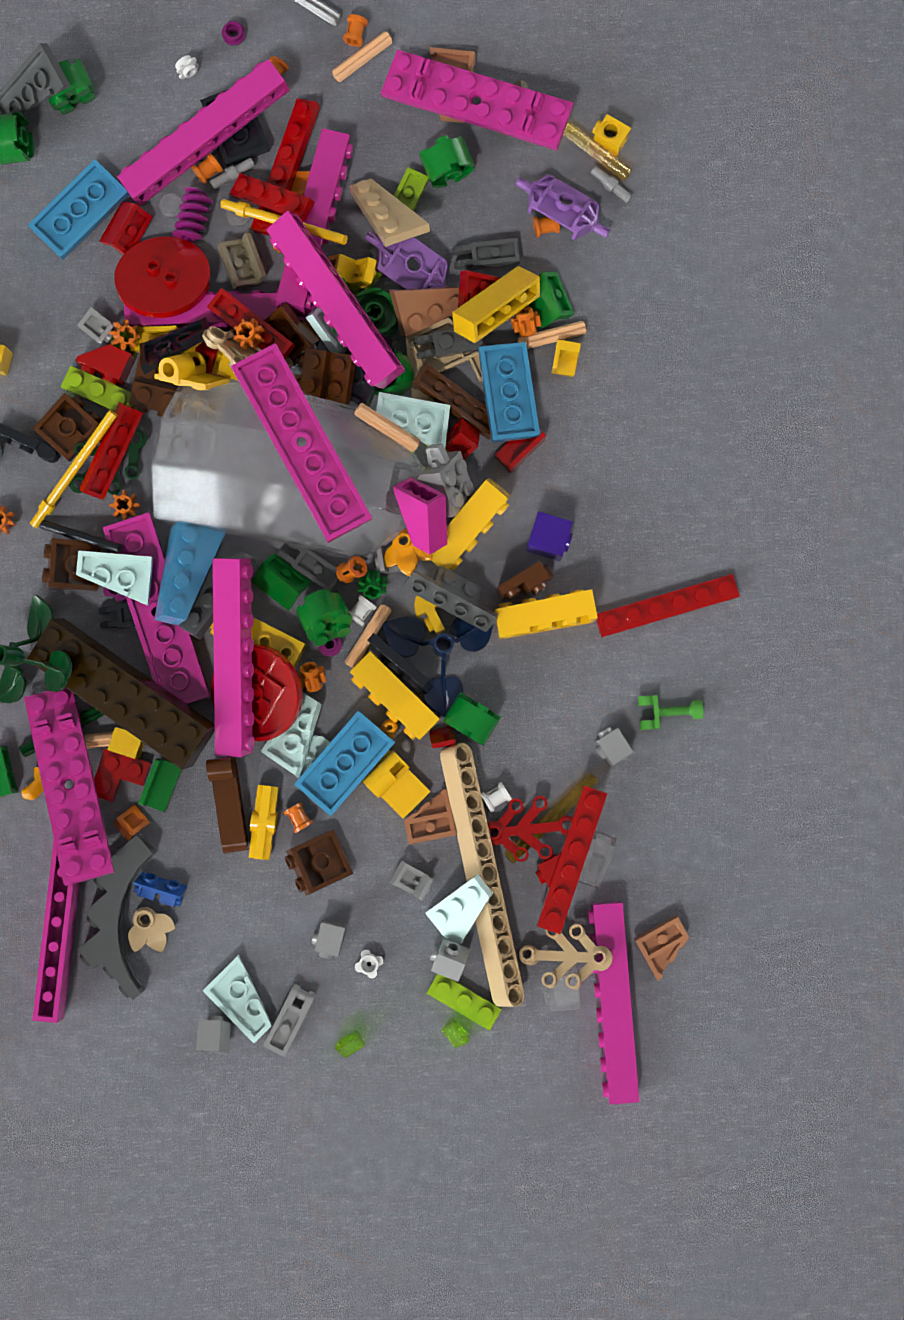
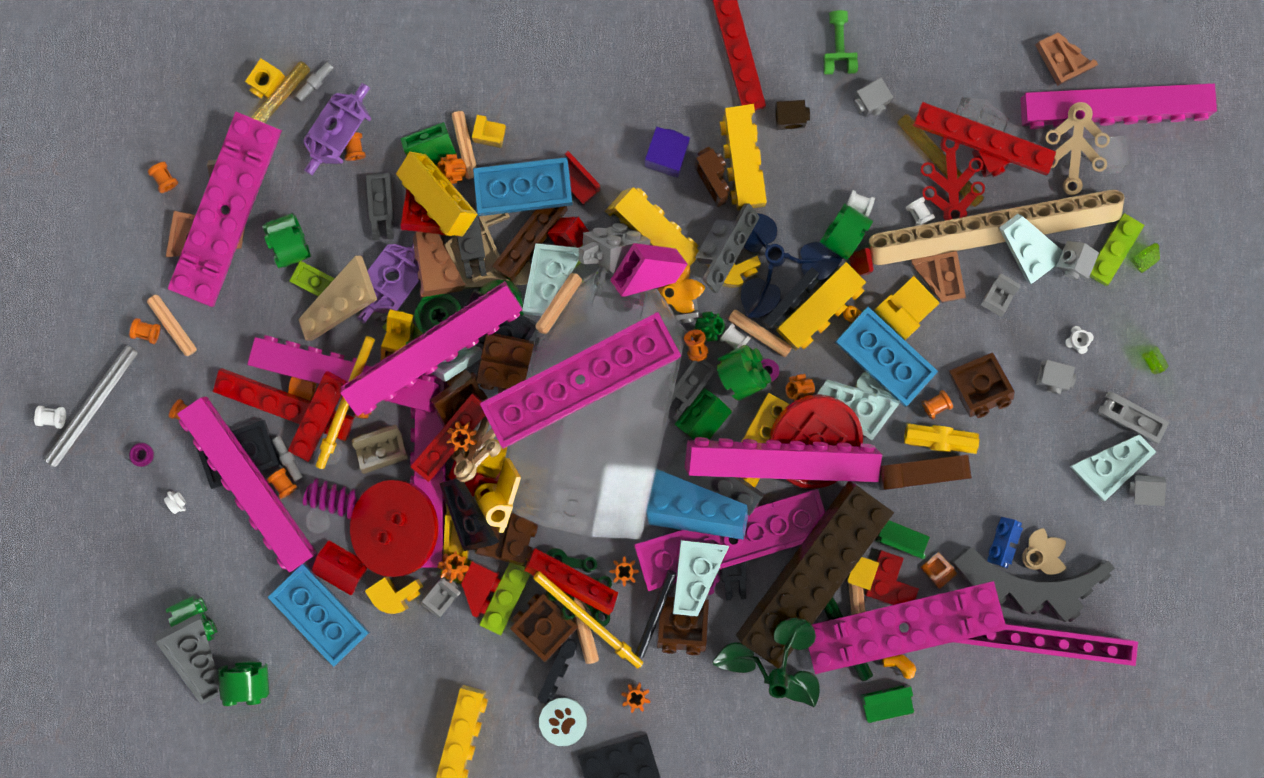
camera: 85 degrees left, 0 degrees up
none -> orange bush [147,162,178,193]
none -> yellow brick [365,577,424,614]
none -> light nougat axle [574,597,599,664]
none -> dark brown brick [775,100,810,130]
none -> white bush [847,190,875,217]

